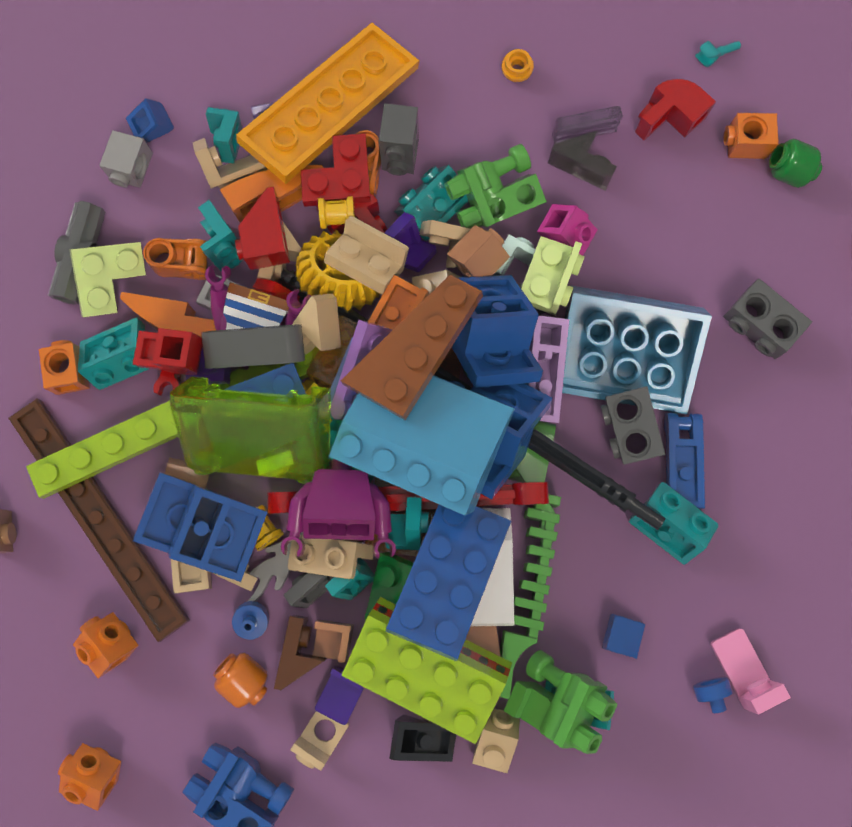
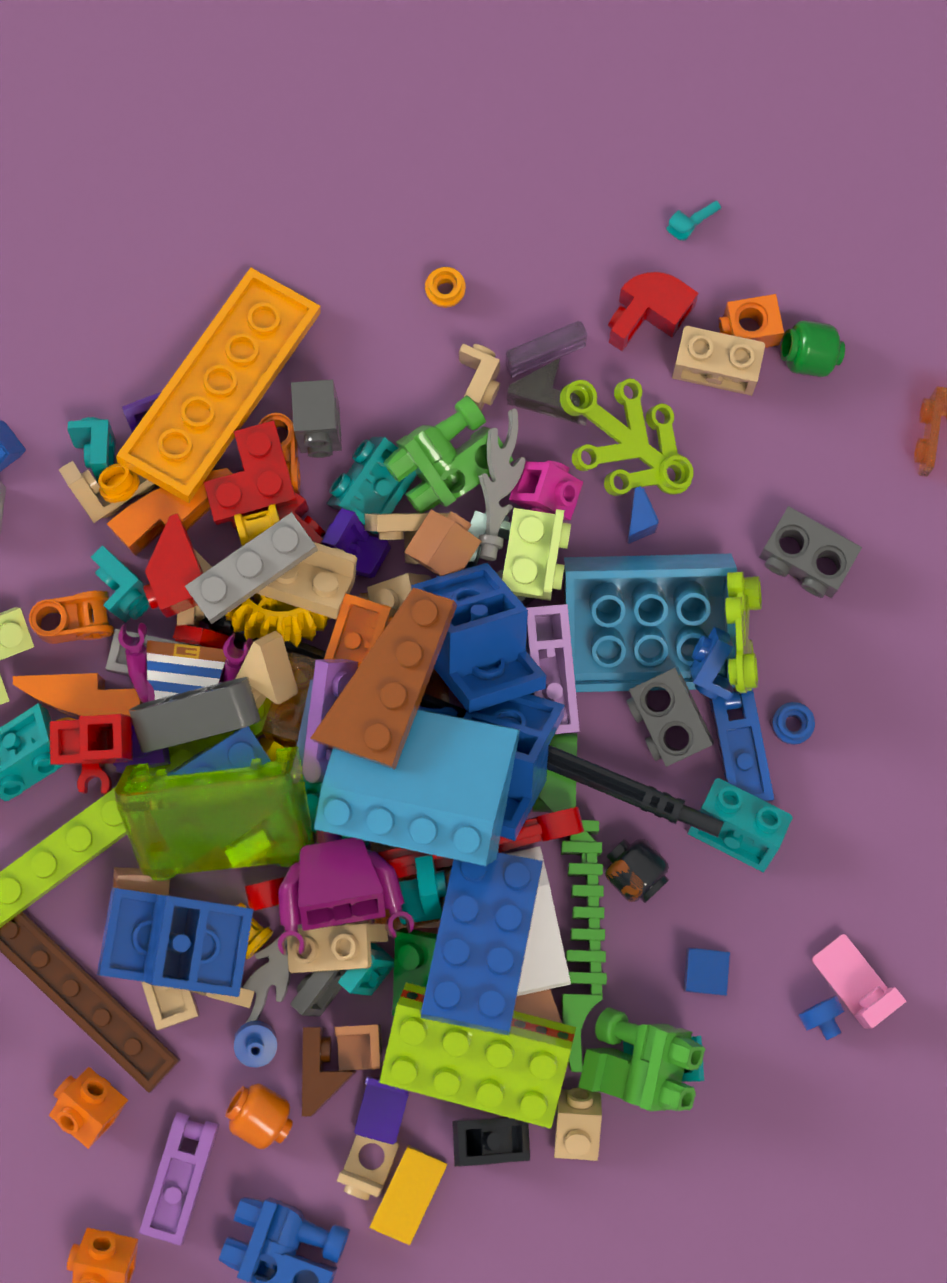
camera: 10 degrees left, 0 degrees up
none -> light orange plate [98,463,140,503]
none -> medium lavender plate [139,1112,219,1246]
none -> light grey plate [185,512,318,624]
none -> yellow slope [369,1145,448,1245]
none -> tan bracket [459,344,500,411]
none -> light grey piece [478,408,526,561]
none -> lime plant [560,378,694,496]
none -> black head [605,839,669,903]
none -> blue slope [628,486,659,544]
none -> tan bracket [672,326,765,396]
none -> blue bracket [690,626,734,701]
none -> lime plant [725,571,762,693]
none -> blue plate [772,702,815,745]

